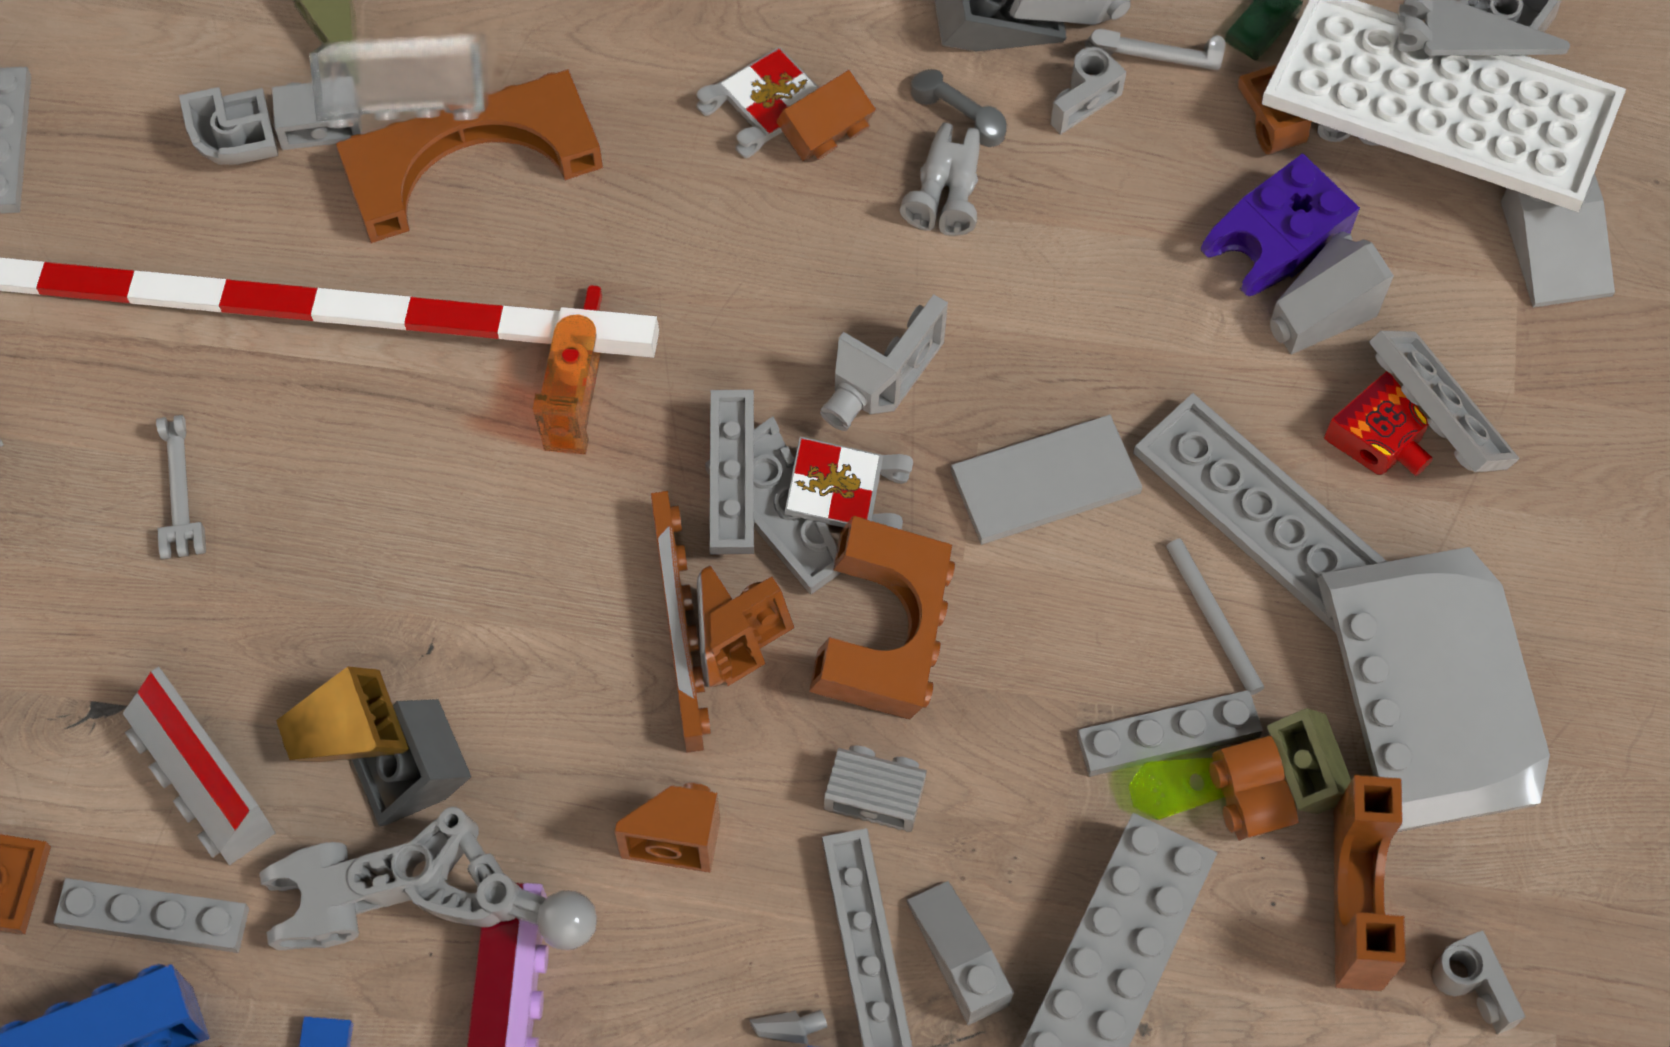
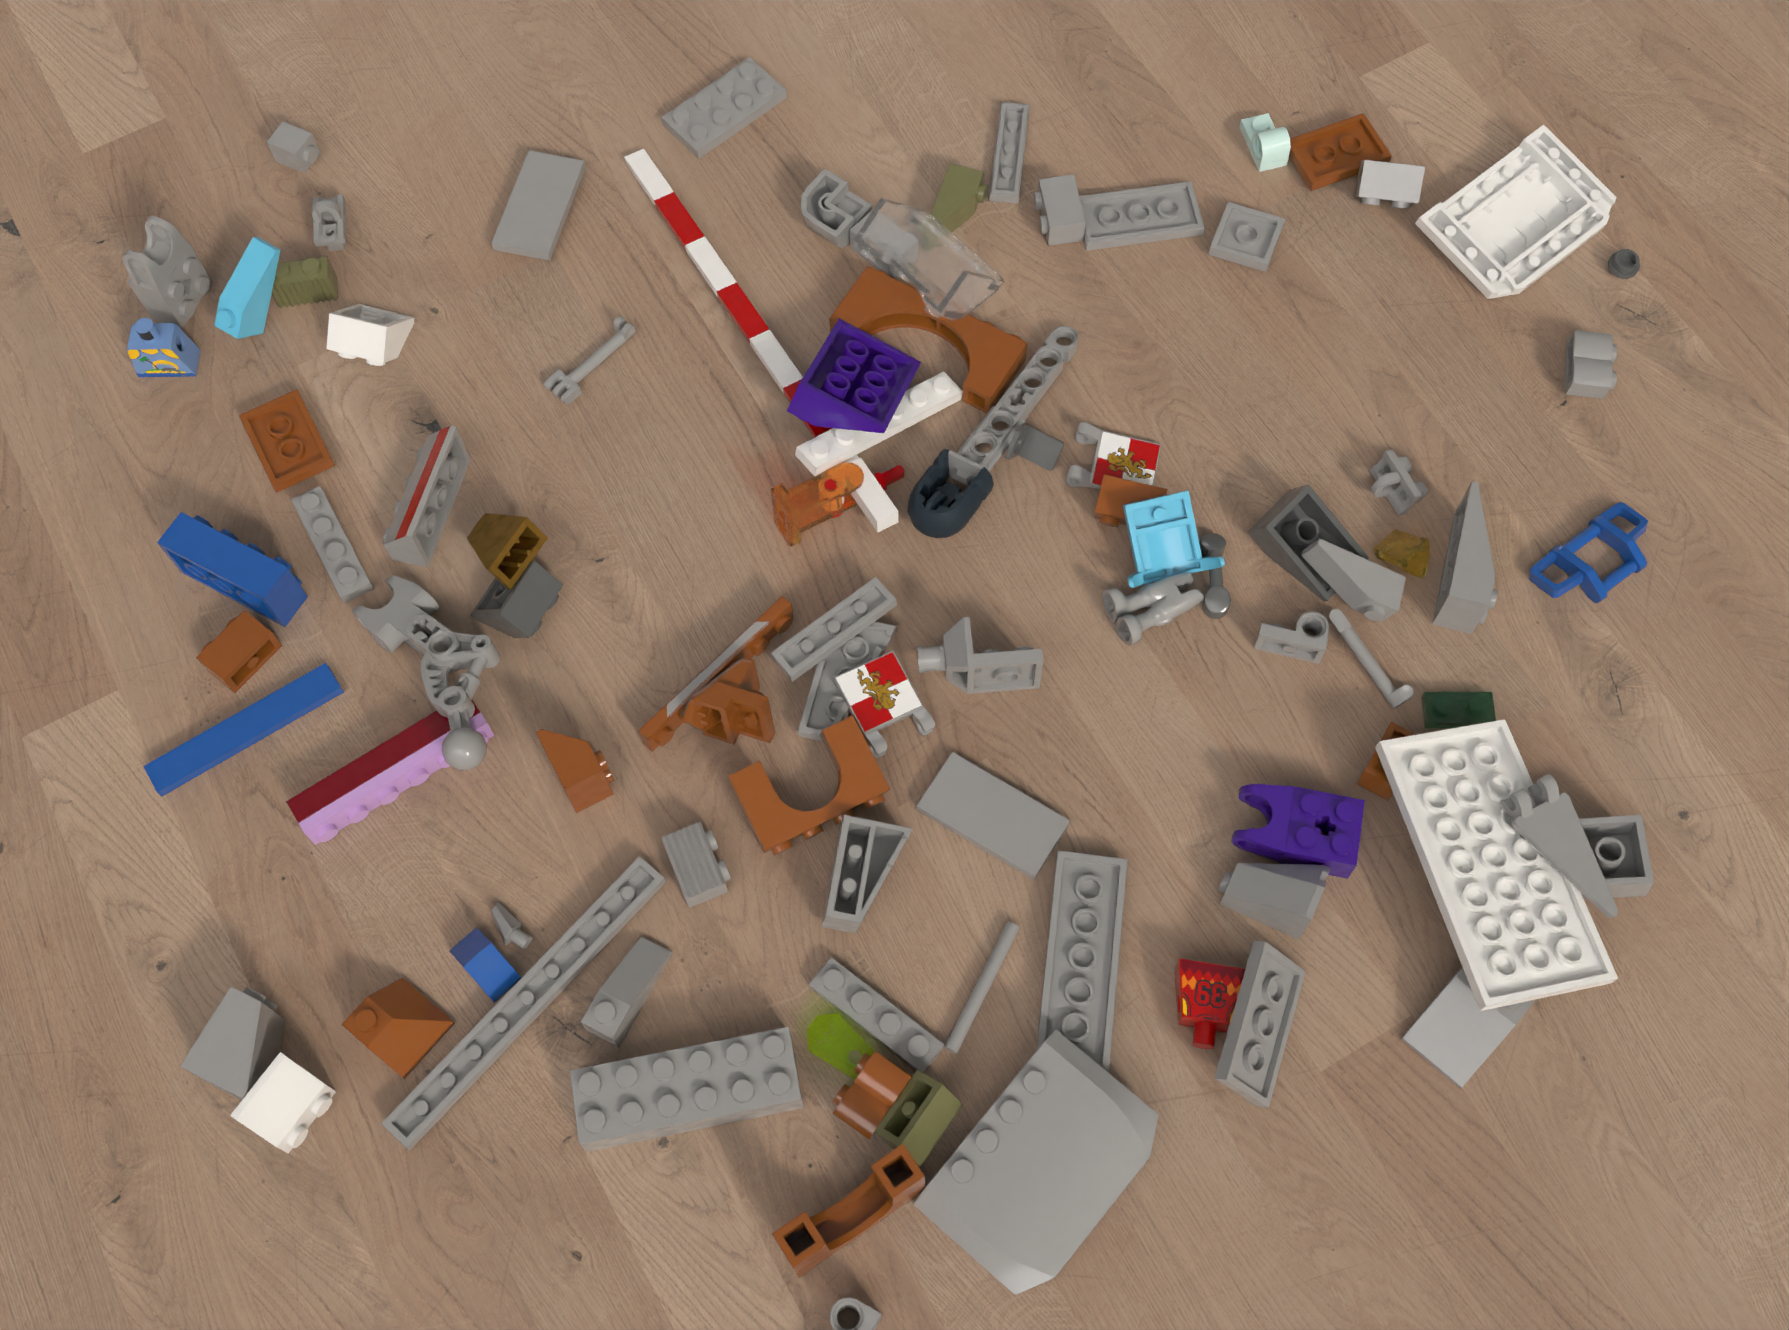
camera: 55 degrees right, 0 degrees up
none -> dark purple slope [787,319,921,433]
none -> white plate [795,371,963,476]
none -> light grey wedge [821,815,913,934]
none -> piece [908,326,1079,538]
none -> dark grey bracket [1005,424,1064,471]
none -> medium azure piece [1122,490,1225,588]

